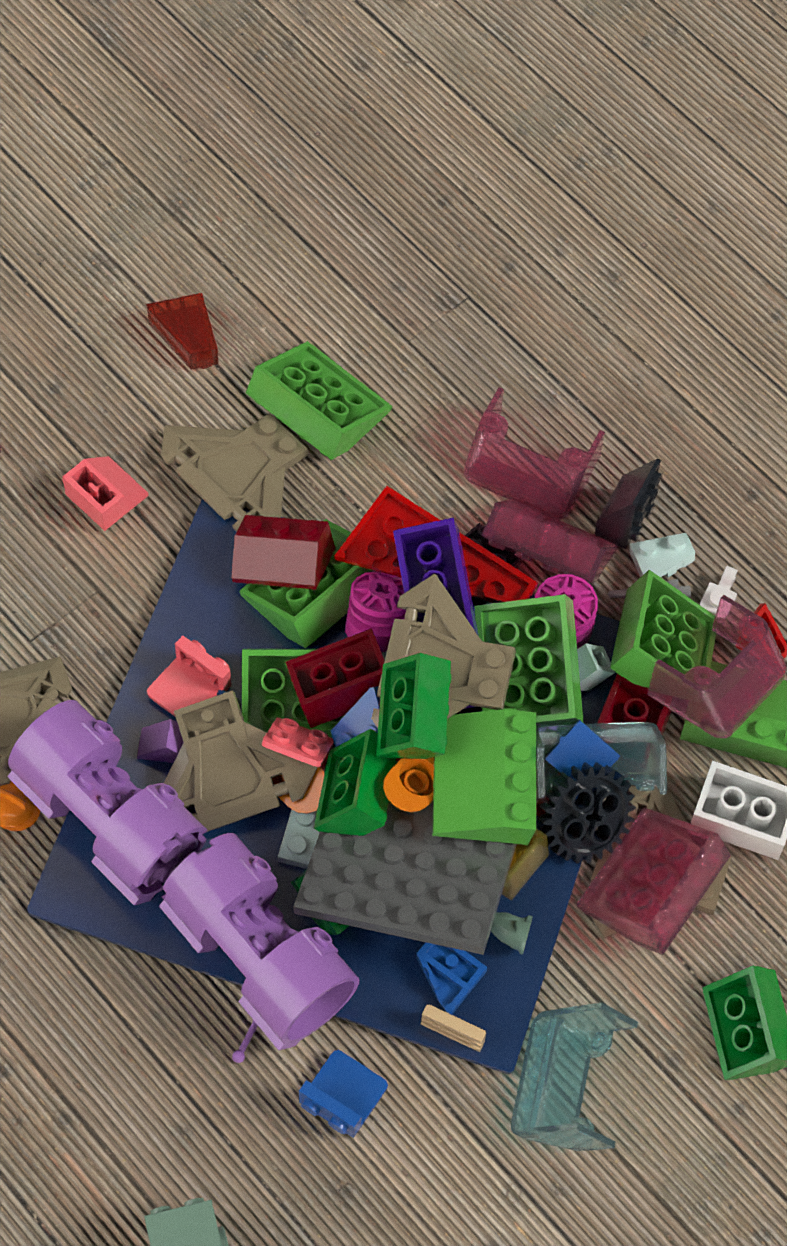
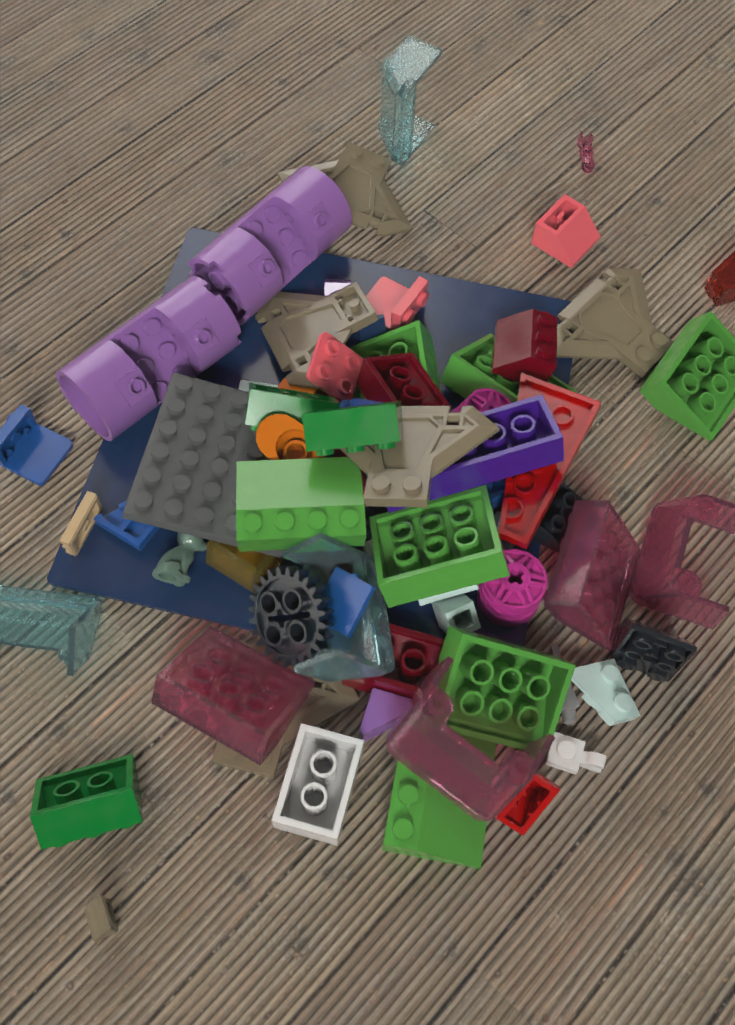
camera: 85 degrees right, 0 degrees up
none -> medium lavender slope [359,688,419,742]

